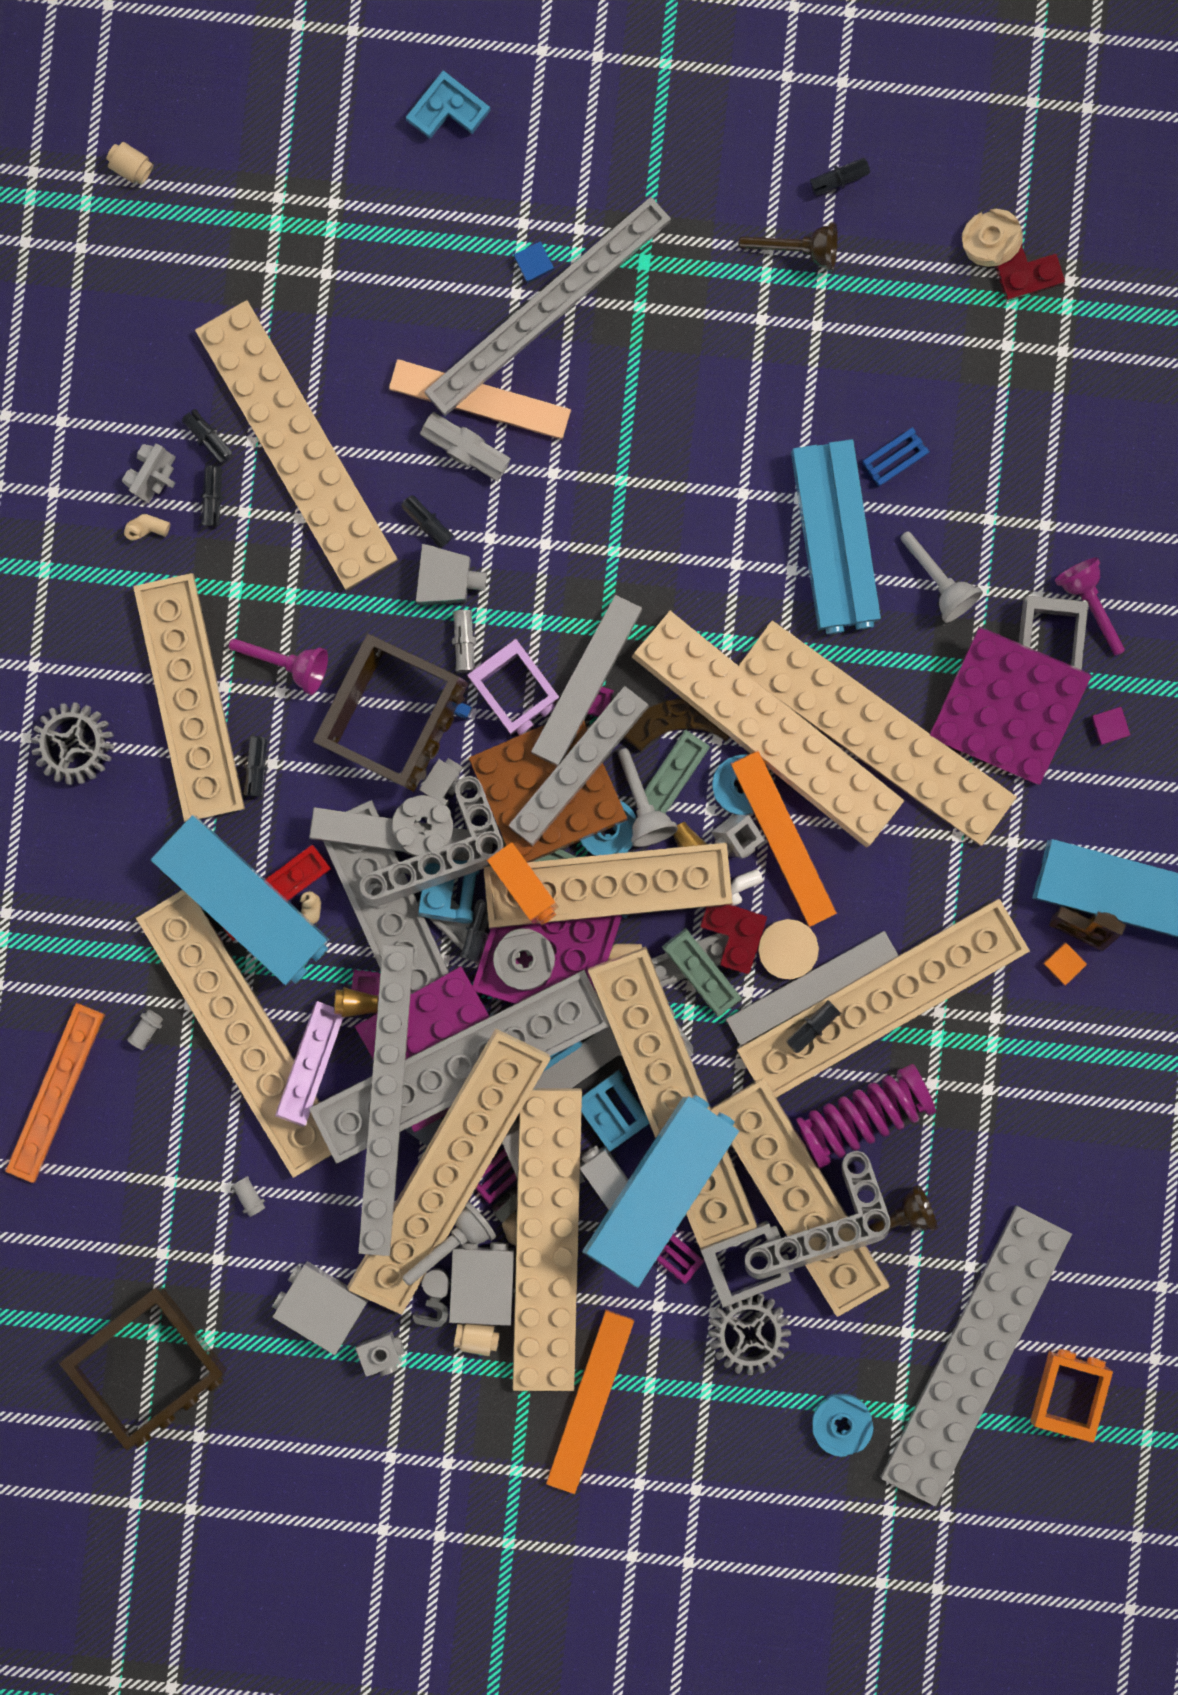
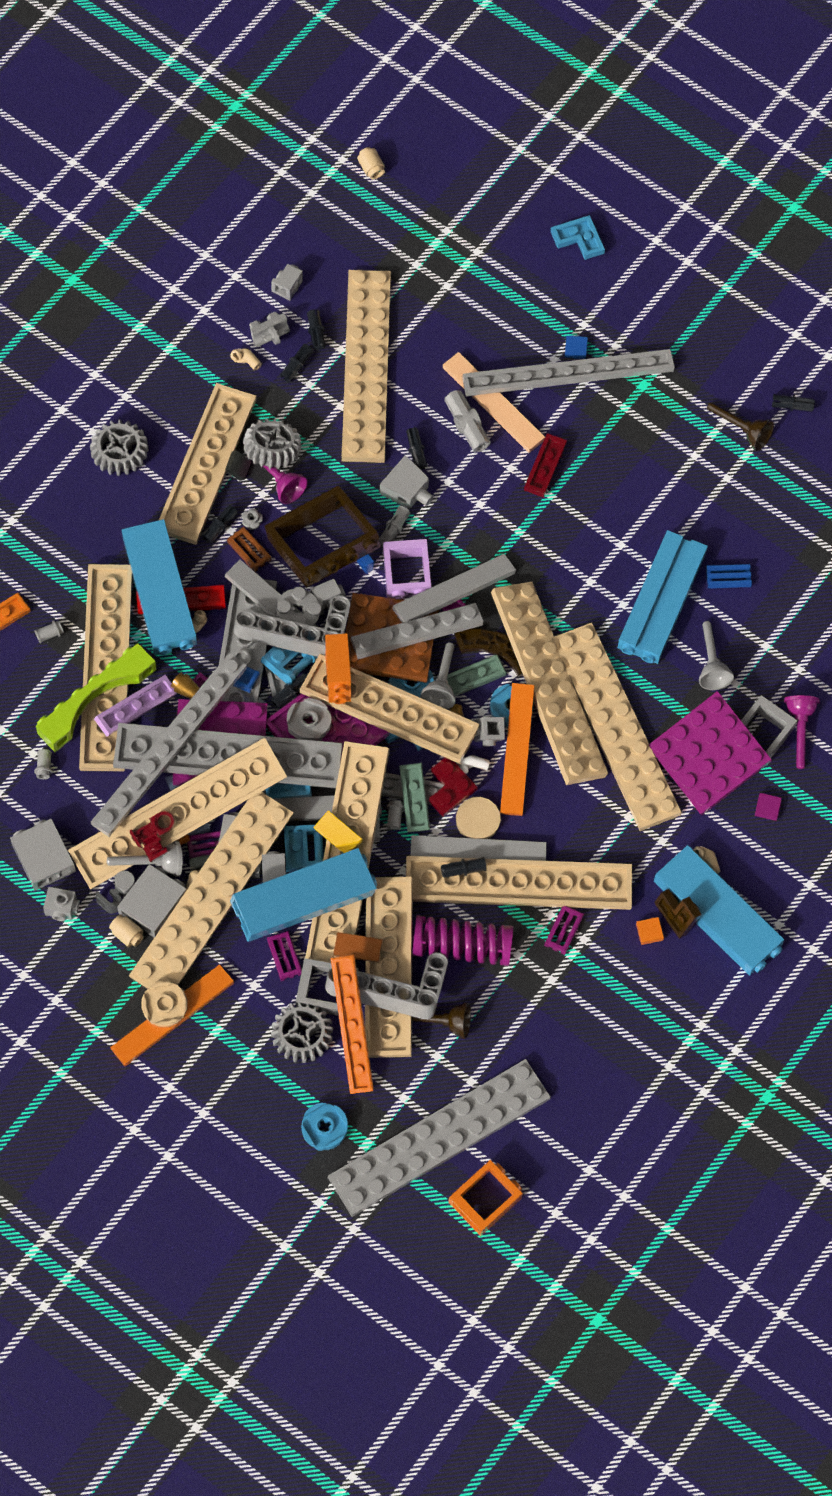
camera: 30 degrees right, 20 degrees down
none -> lime arch [36,643,156,752]
none -> dark red piece [130,811,175,863]
none -> tan tile [142,981,187,1027]
none -> pearl dark grey tile [225,451,251,481]
none -> dark orange tile [227,527,271,572]
none -> blue tile [233,667,260,693]
none -> light grey plate [241,509,263,530]
none -> light grey gear [243,418,302,469]
none -> light grey brick [271,264,302,301]
none -> yellow tile [313,811,363,853]
none -> orange tile [331,954,374,1094]
none -> dark orange tile [333,932,383,963]
none -> light grey pin [386,800,404,830]
none -> dark red plate [524,433,567,498]
none -> magenta tile [544,906,584,955]
none -> tan arm [693,846,720,874]

